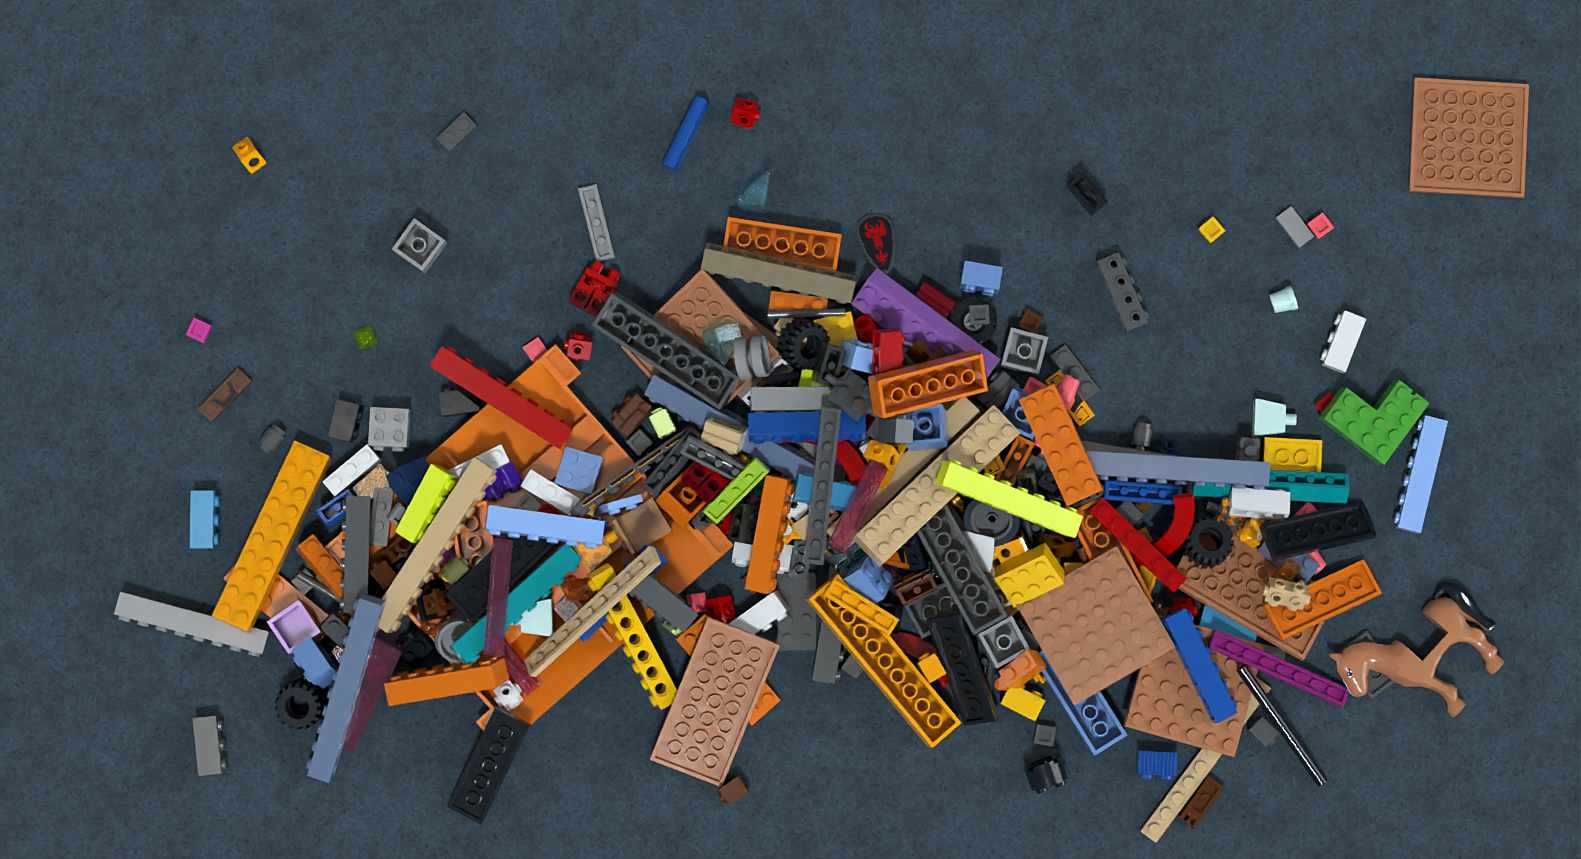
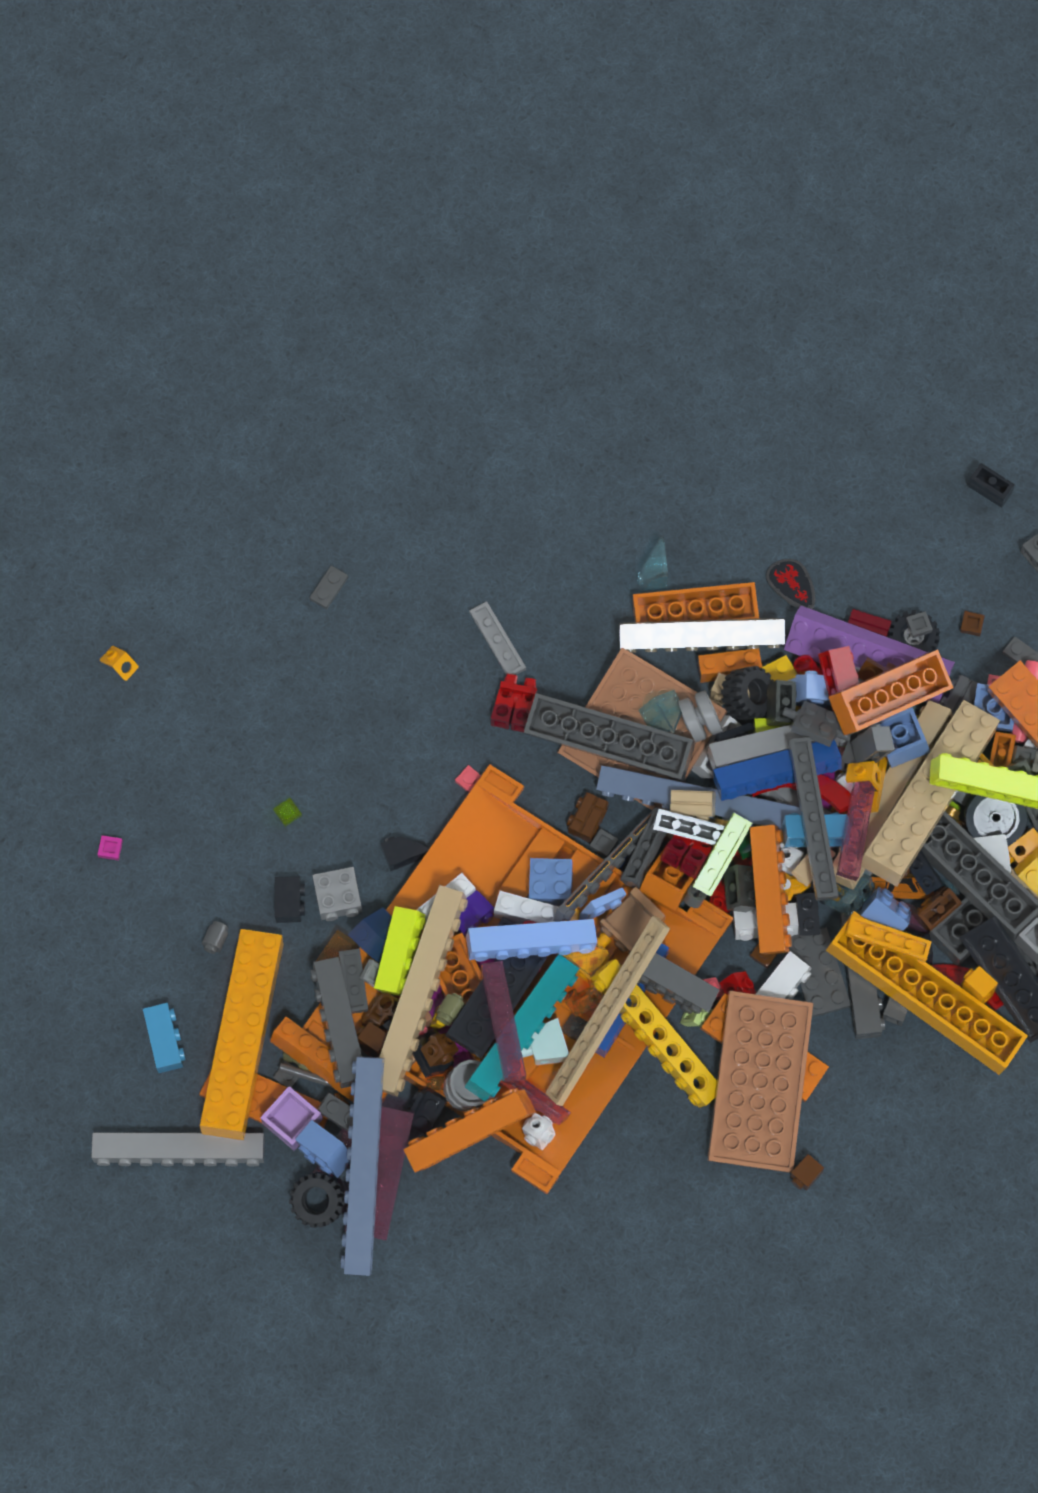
camera: 15 degrees left, 15 degrees down
brick [193,716,227,776] -> none
reddish brown tile [198,368,252,422] -> none
blue brick [317,489,355,527] -> none
white brick [323,445,382,497] -> none
light grey brick [392,218,447,274] -> none
red brick [430,346,573,449] -> none
black plate [447,706,531,825] -> none
red brick [564,331,593,360] -> none
yellowish green brick [649,407,678,440] -> none
blue brick [662,96,709,172] -> none
red brick [730,97,761,129] -> none
dark grey bar [768,308,845,318] -> none
medium blue brick [959,261,1003,297] -> none
light grey brick [1000,328,1048,376] -> none

